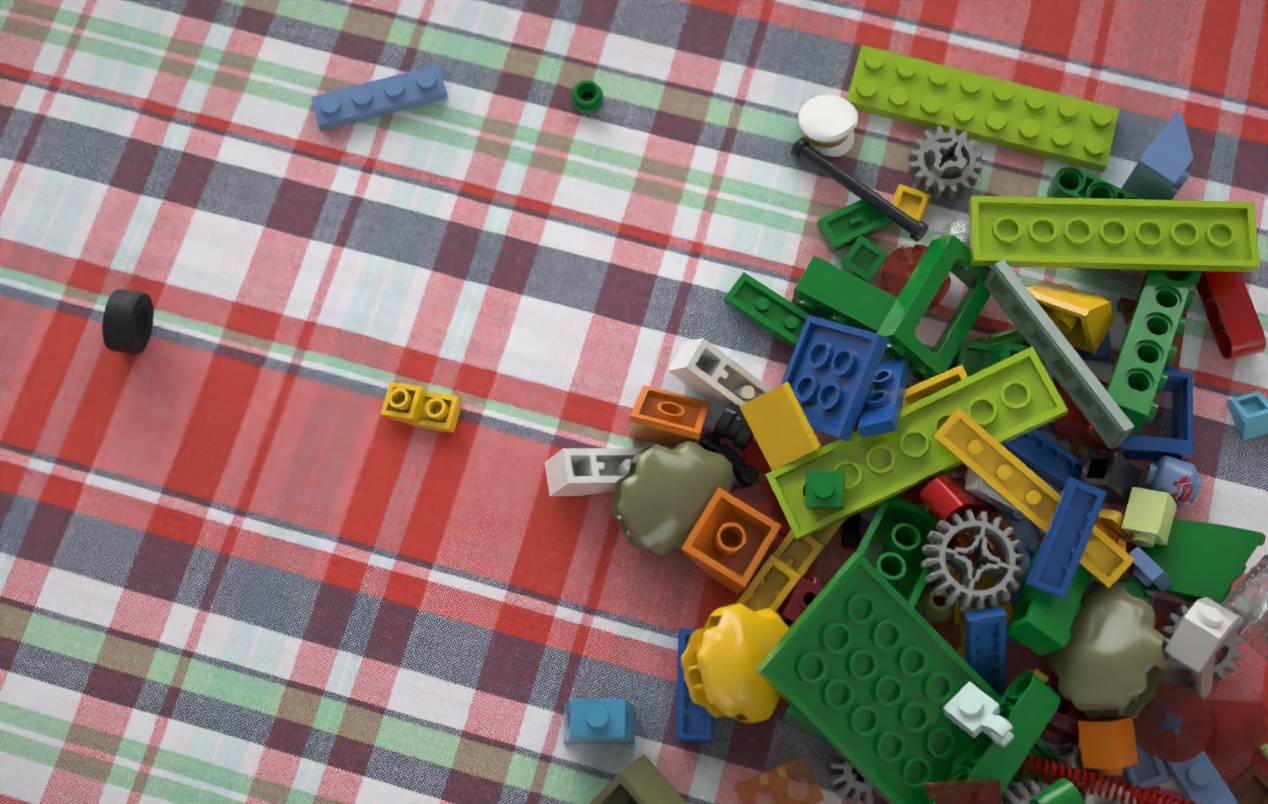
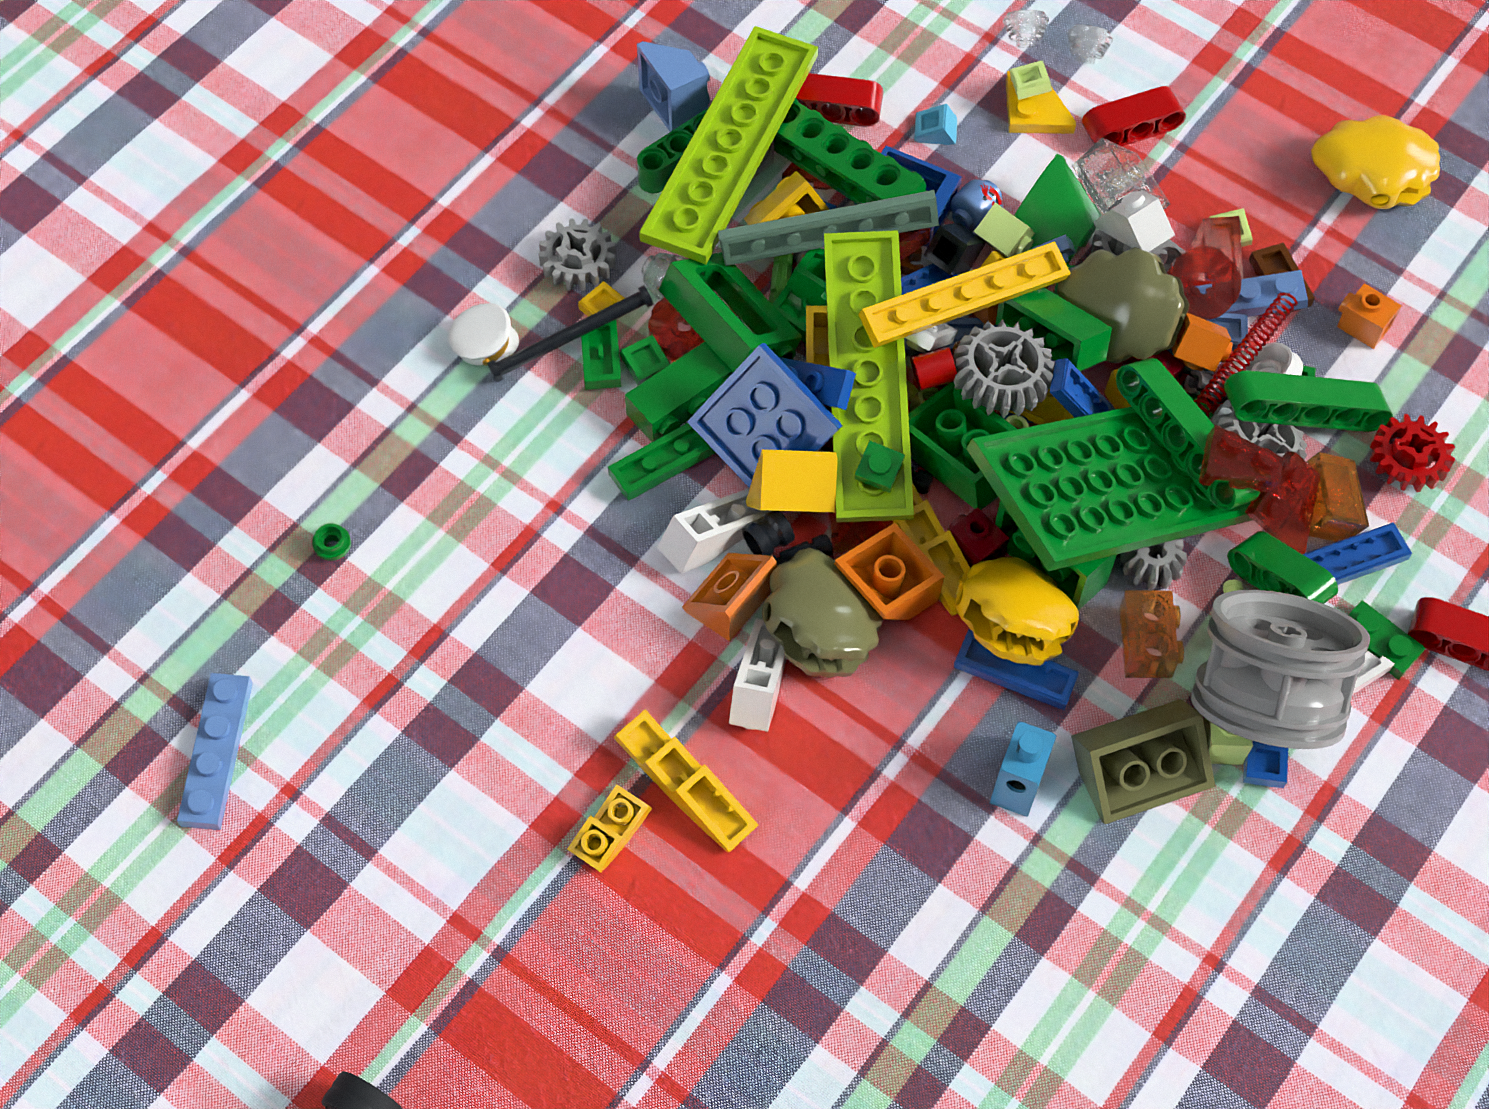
camera: 70 degrees left, 10 degrees down
lime plate [846,45,1119,172] -> none
light aqua plate [943,681,1014,748] -> none
blue plate [1026,477,1107,600] -> none
none -> yellow slope [613,709,759,853]

